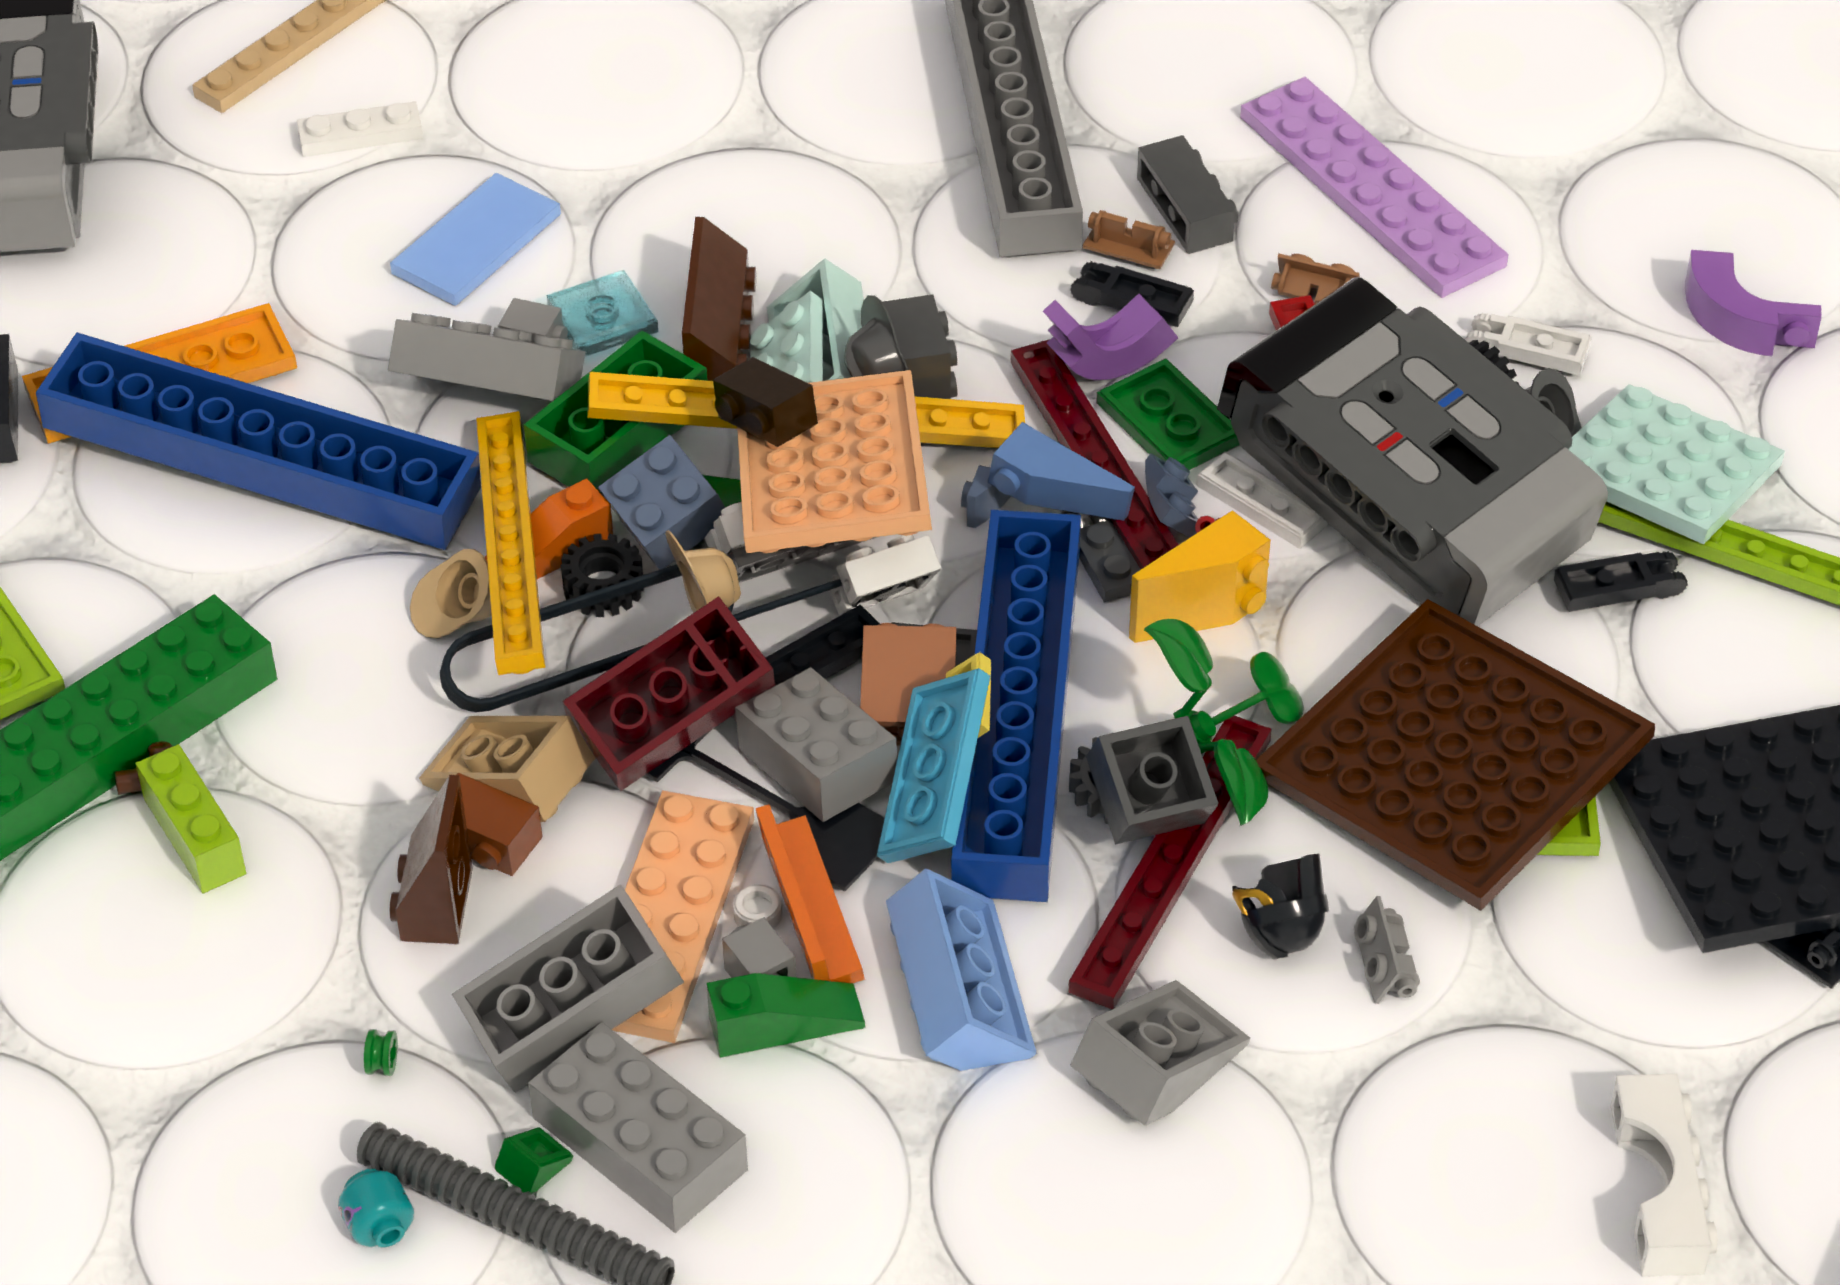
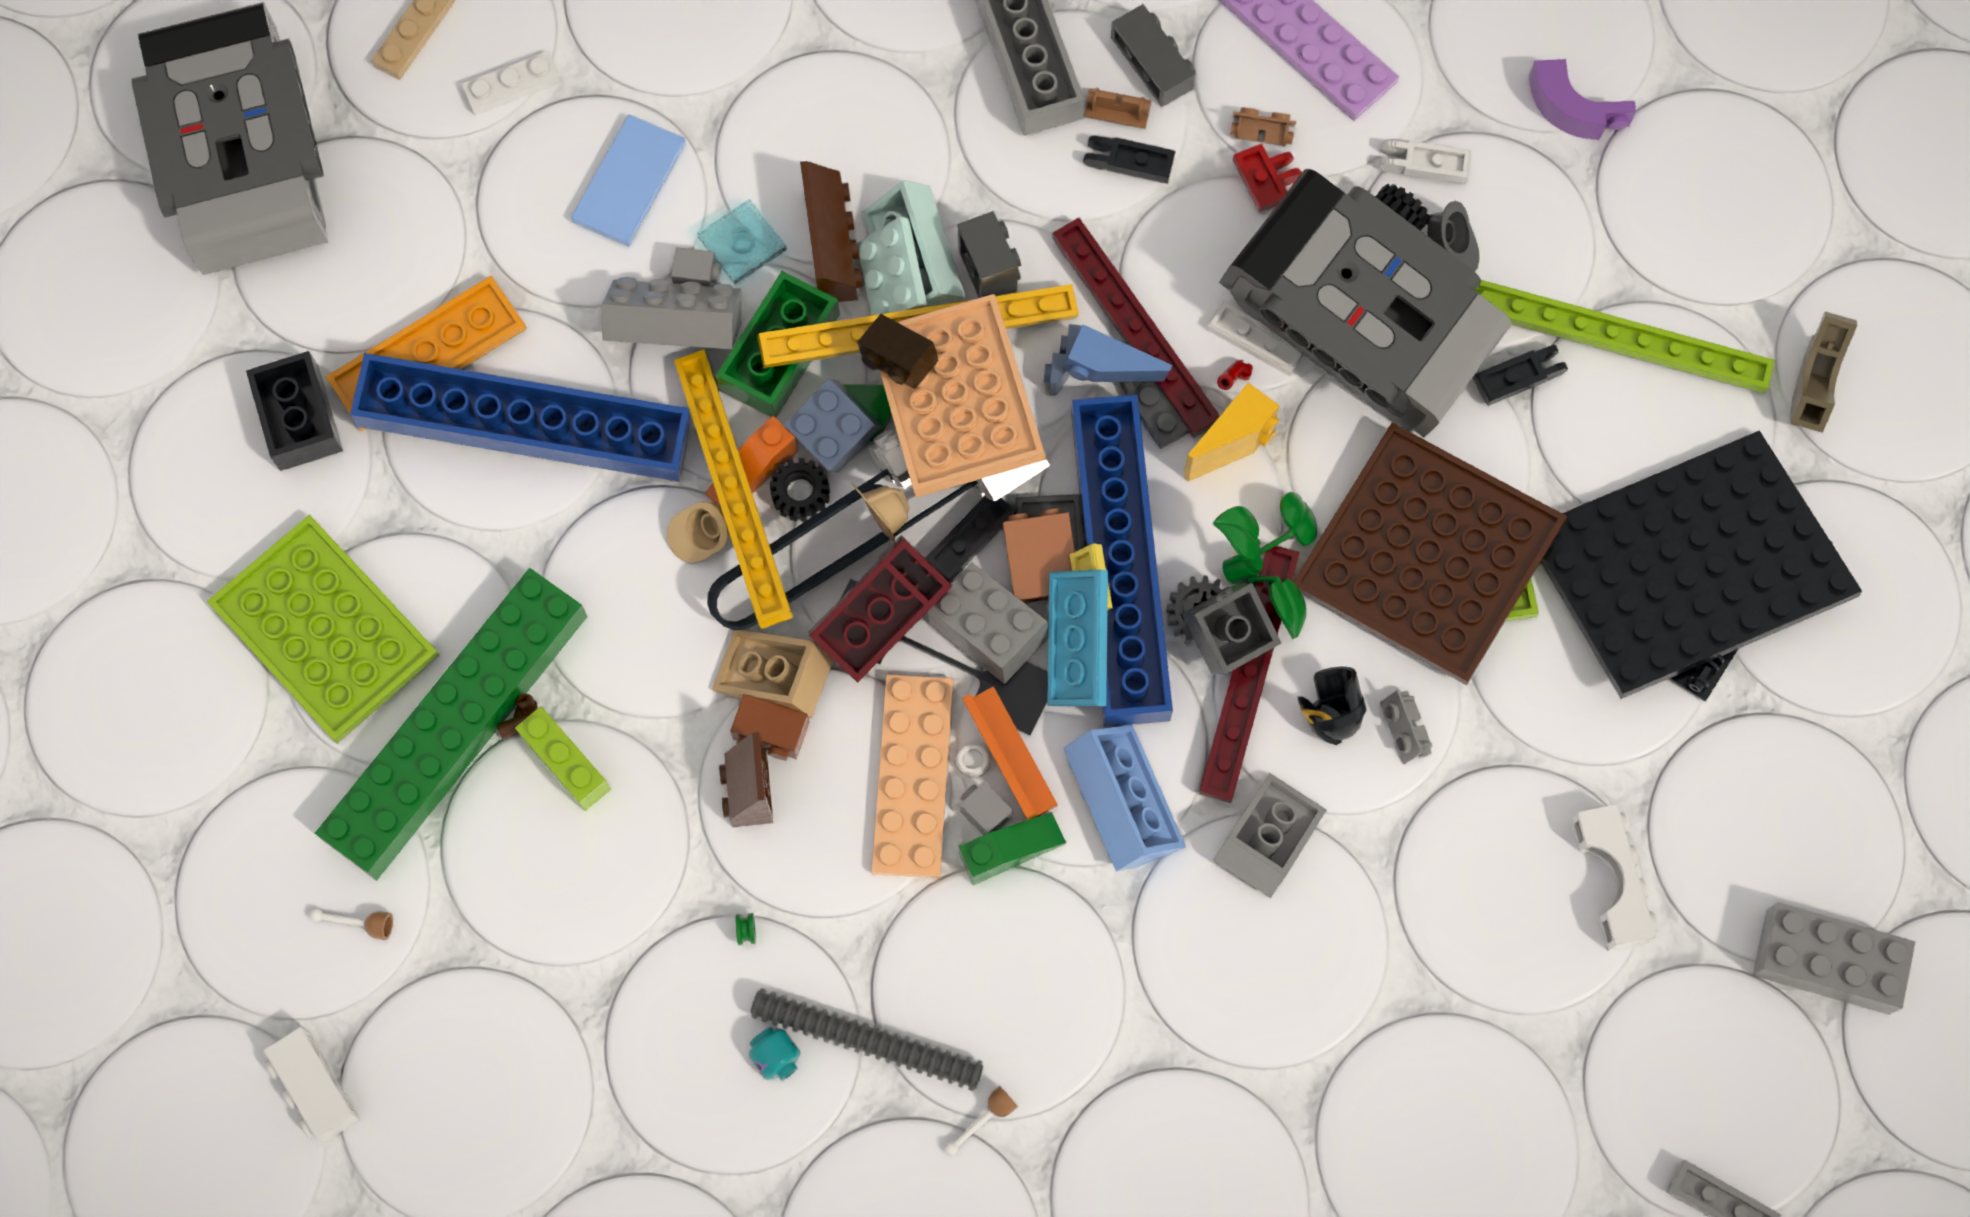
camera: 10 degrees left, 25 degrees up
light grey brick [452,884,684,1092] -> none
green slope [495,1127,574,1193] -> none
light grey brick [528,1022,748,1233] -> none
dark grey piece [844,295,909,377] -> none
medium lavender arch [1043,294,1178,380] -> none
green tile [1096,358,1240,470] -> none
sand blue slope [1145,453,1198,538] -> none
light aqua plate [1569,384,1785,545] -> none

